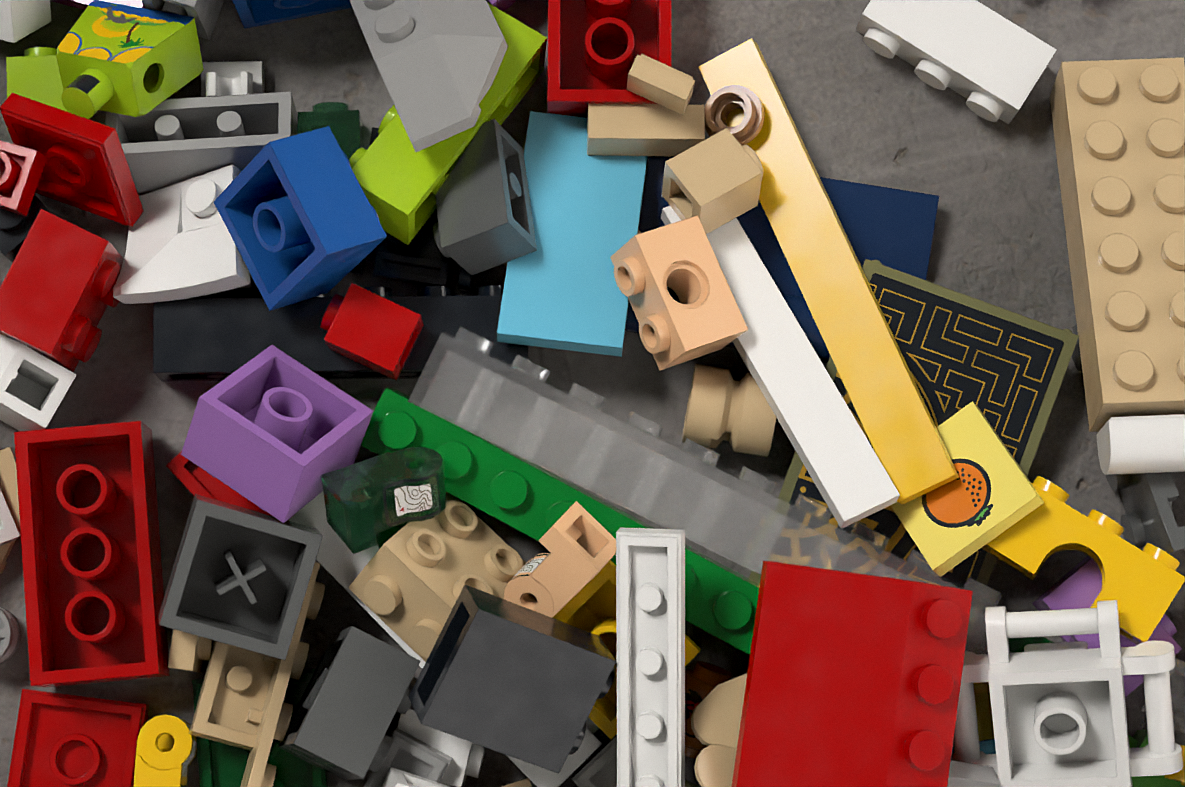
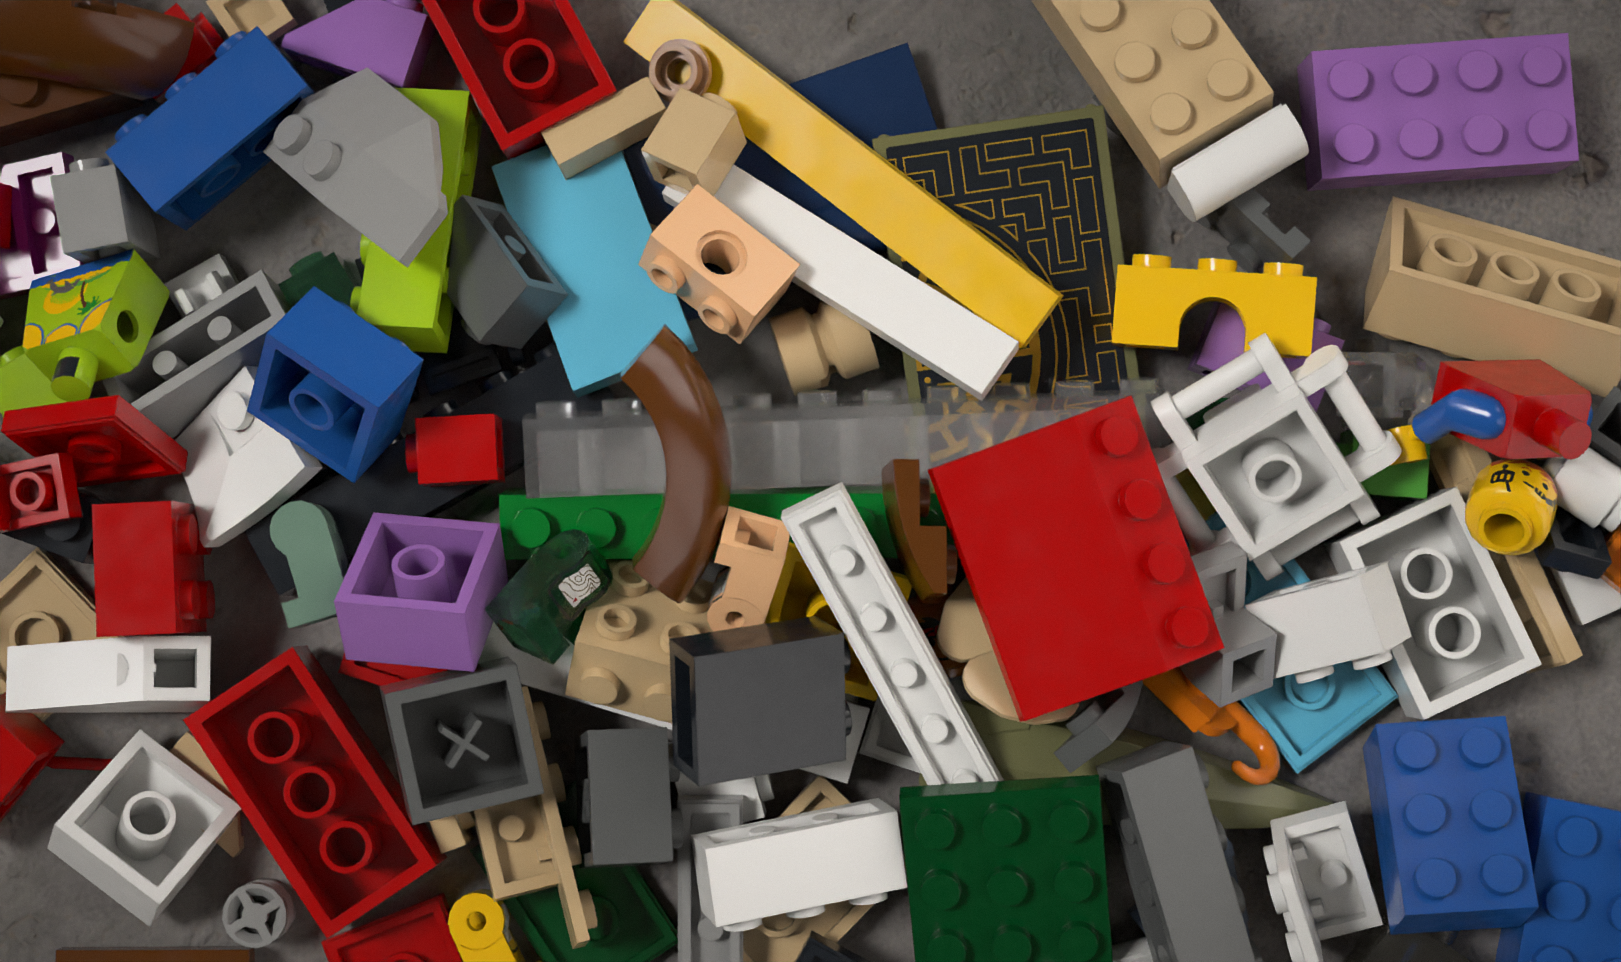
camera: 25 degrees left, 5 degrees up
tan tile [626,54,695,115] -> none
light yellow tile [890,401,1044,577] -> none
none -> sand green leg [270,500,349,629]
none -> reddish brown brick [621,324,732,604]
none -> reddish brown slope [881,459,957,600]

